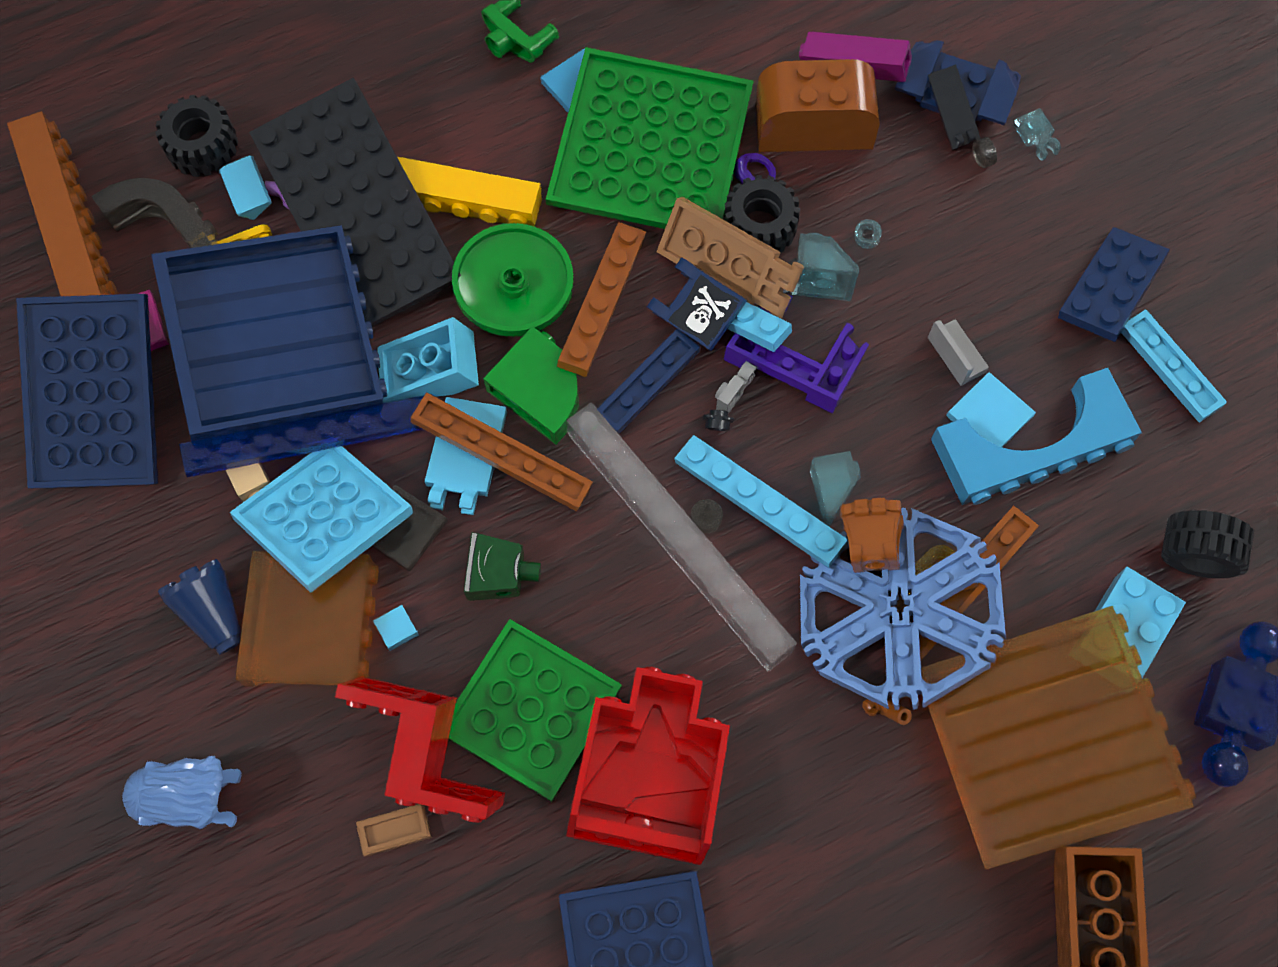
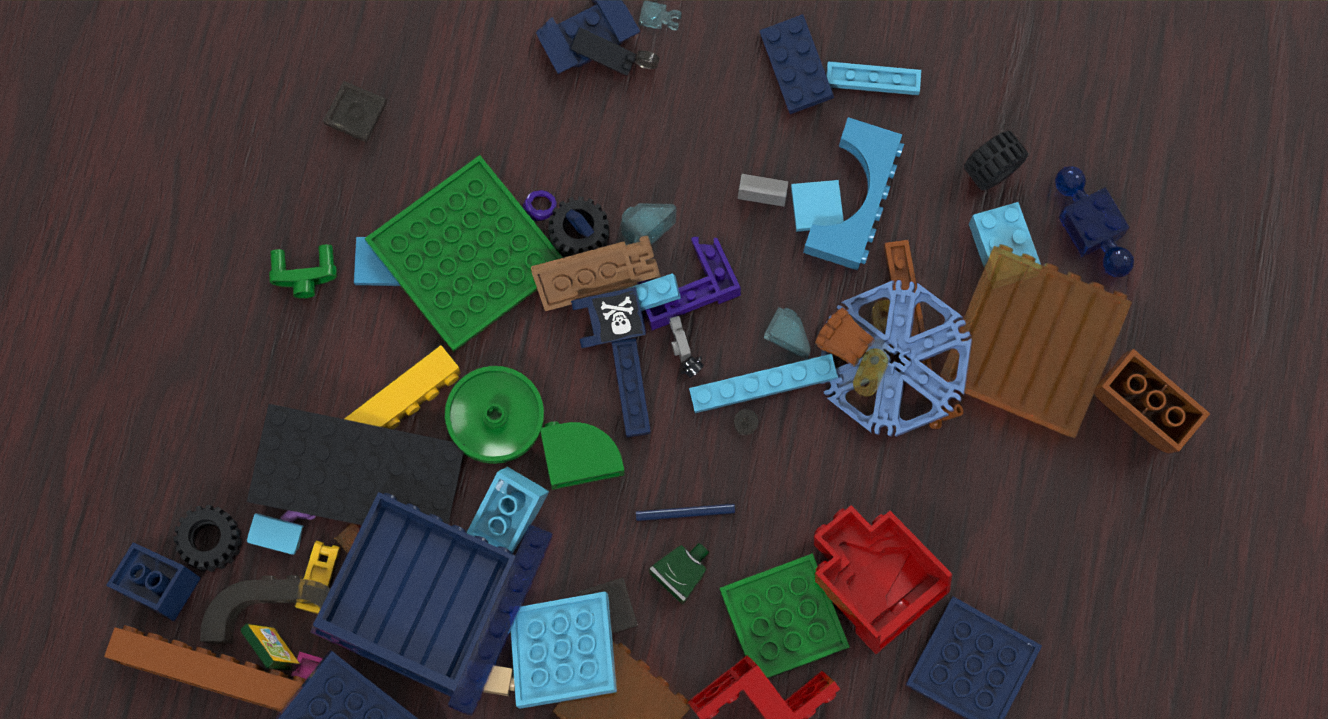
camera: 55 degrees left, 5 degrees up
medium azure tile [373,605,419,651] -> none
dark orange plate [411,392,593,512] -> none
medium azure tile [425,397,507,516] -> none
dark orange plate [557,222,646,377] -> none
clear brick [566,403,797,672] -> none
dark orange brick [755,59,880,152] -> none
magenta brick [799,31,912,82] -> none
clear light blue bush [854,219,882,249] -> none
none -> dark blue slope [106,542,201,622]
none -> tile [240,624,301,671]
none -> dark blue tile [565,209,594,237]
none -> dark blue bar [636,503,735,521]
none -> clear yellow plate [853,348,889,397]

